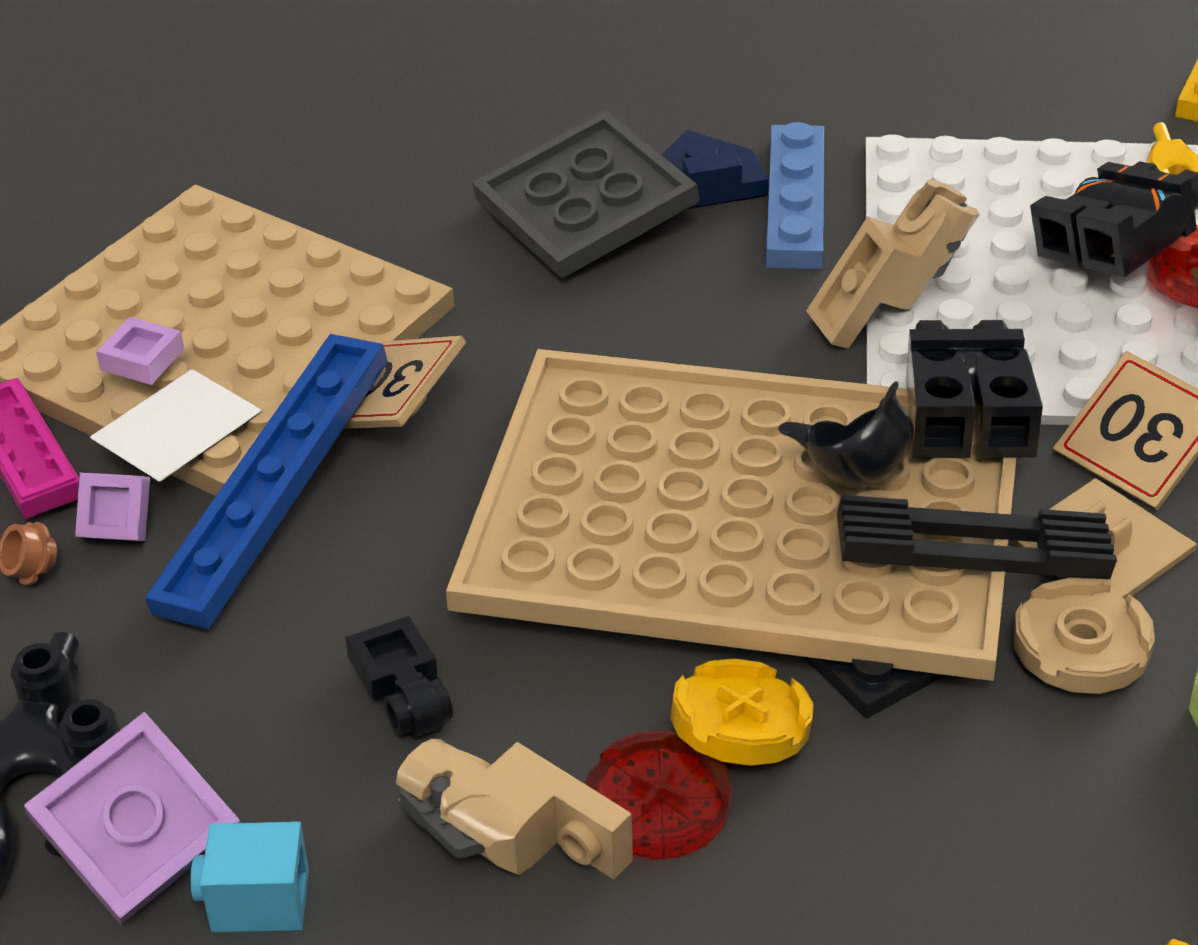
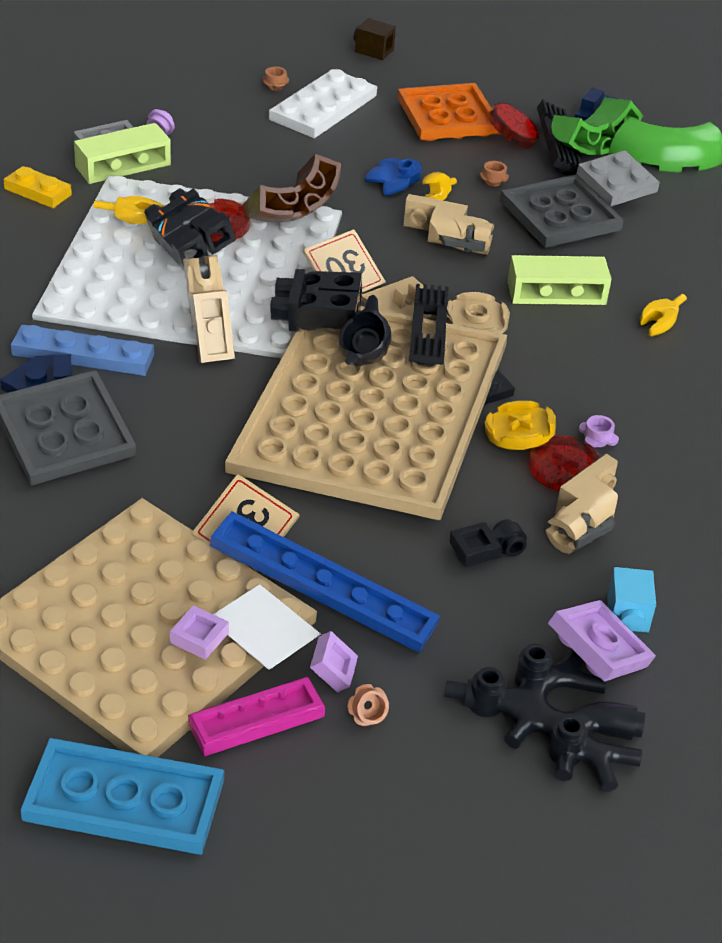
camera: 90 degrees left, 0 degrees up
none -> lavender plate [579,415,619,447]

